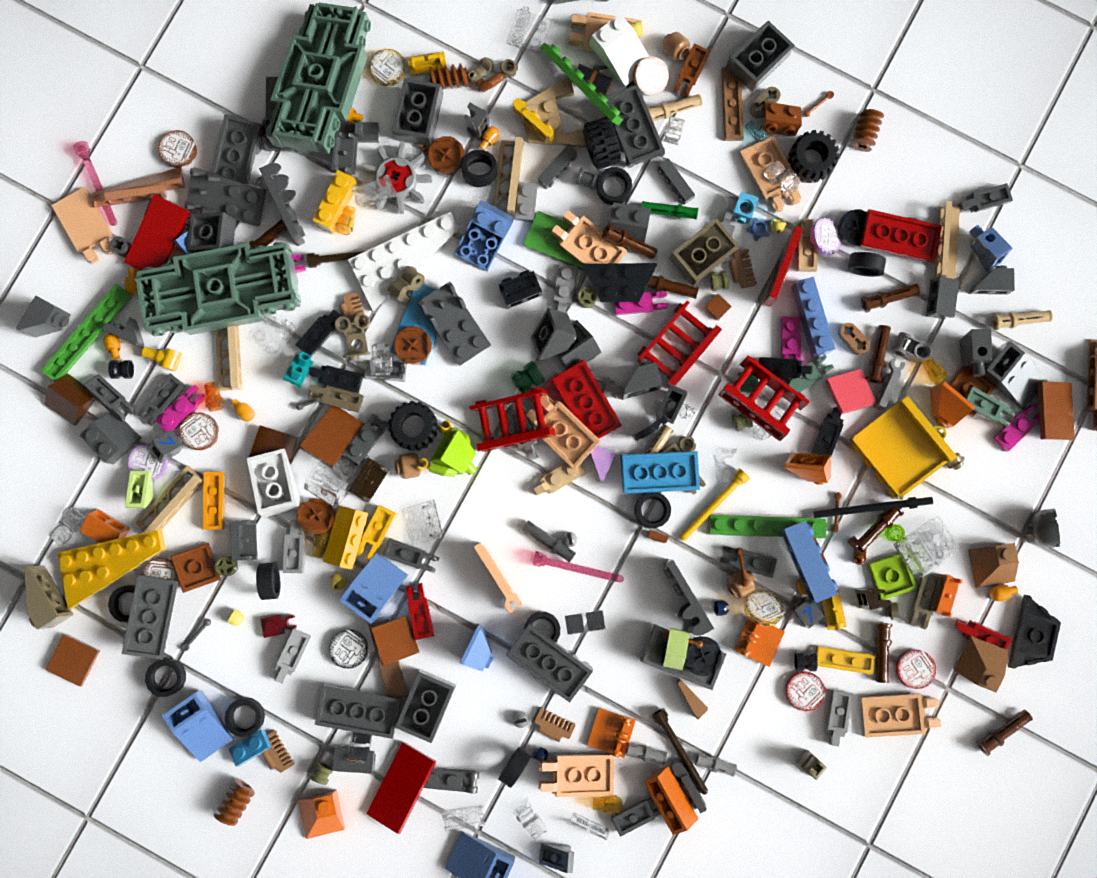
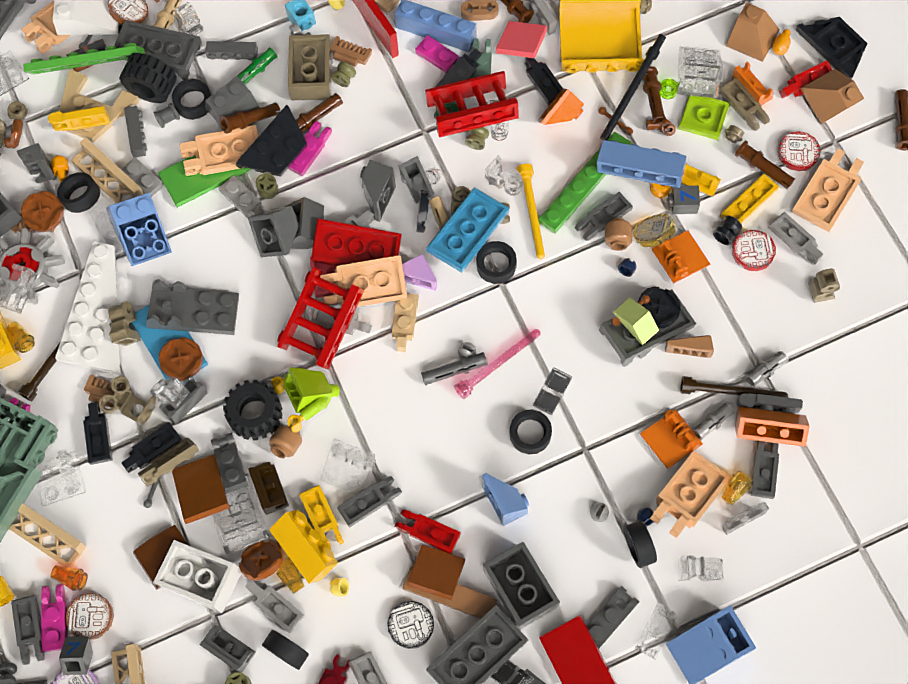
camera: 50 degrees left, 15 degrees down
light orange plate [203,472,225,530] -> none
light orange cylinder [231,399,255,422] -> none
teal hips [282,352,313,388] -> none
medium blue slope [339,553,408,624] -> none
light nougat tile [474,543,522,613] -> none
black hinge [498,270,542,309] -> none
dark grey hinge [506,623,593,703] -> none
clear green wheel [510,361,545,394] -> none
medium nougat piece [534,707,576,742] -> none
dark grey slope [539,843,574,874] -> none
red fence [637,301,722,387] -> none
dark orange tile [647,530,669,544] -> none
dark grey hinge [662,559,714,636] -> none
dark orange tile [705,294,732,321] -> none
dark orange hinge [737,548,749,587] -> none
medium blue plate [746,217,770,241] -> none
dark brown hinge [855,588,891,610] -> none

